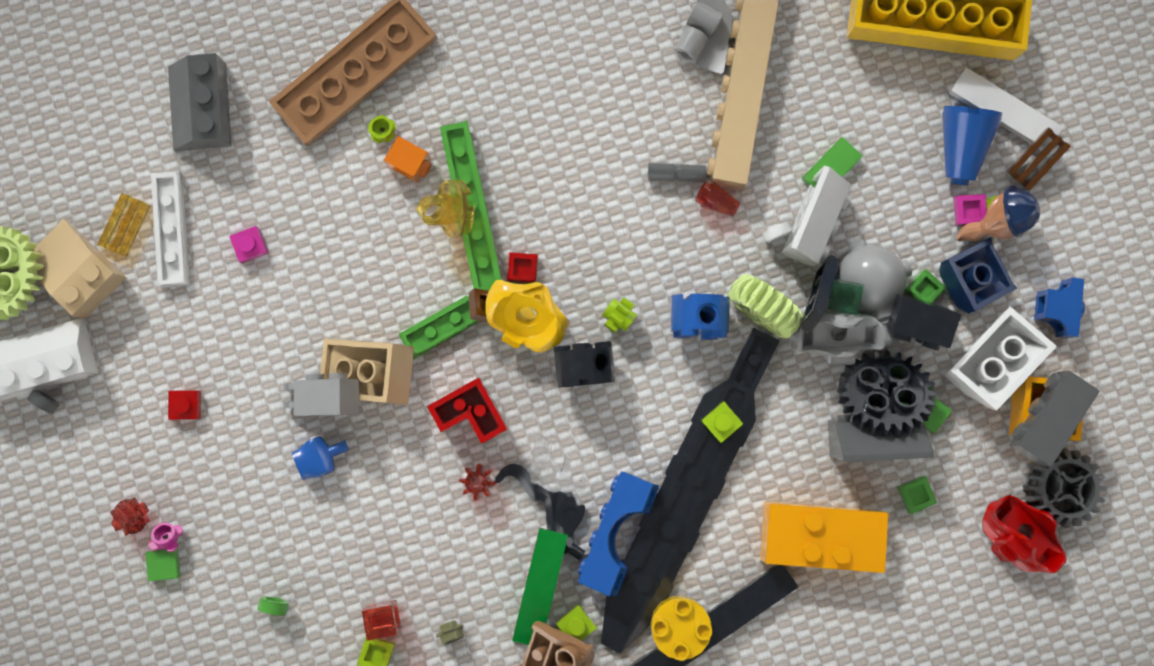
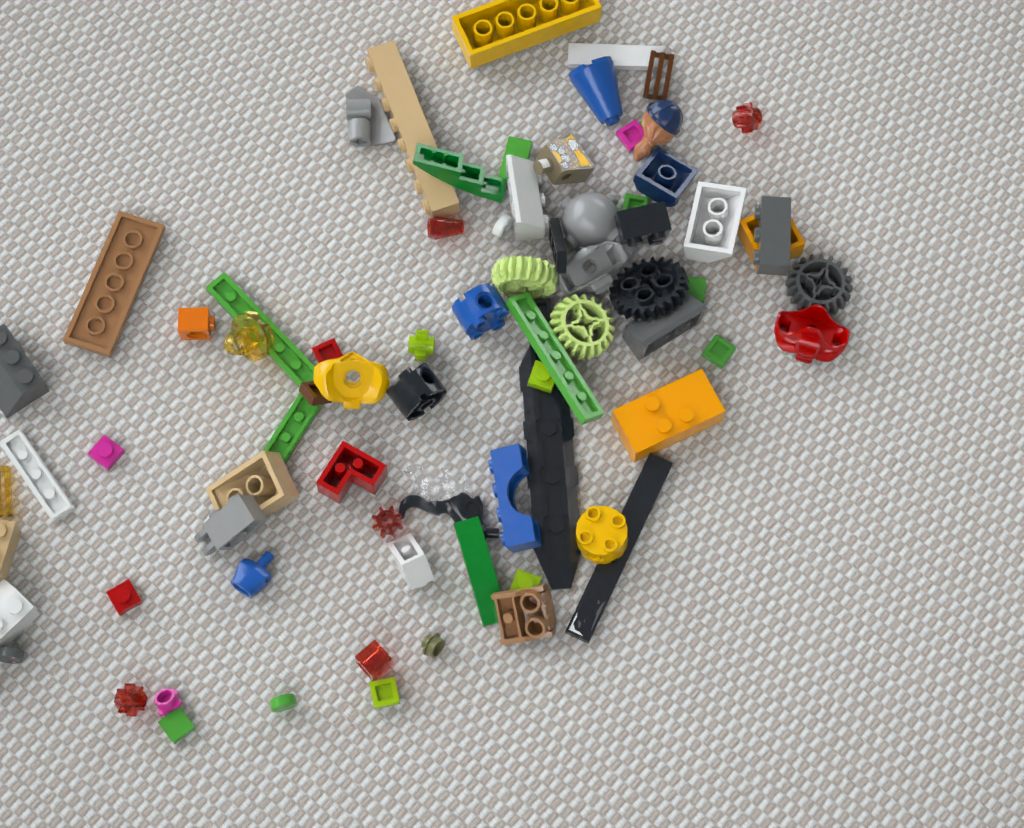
camera: 30 degrees left, 15 degrees down
lime plate [368,115,396,143] -> none
dark grey piece [648,163,706,182] -> none
clear green plate [828,278,865,315] -> none
blue brick [1034,278,1085,339] -> none
none -> white slope [387,533,434,590]
none -> green slope [413,143,506,203]
none -> bright green plate [505,292,605,425]
none -> dark tan torso [533,132,595,185]
none -> yellowish green gear [549,294,615,360]
none -> clear red gear [732,102,762,134]

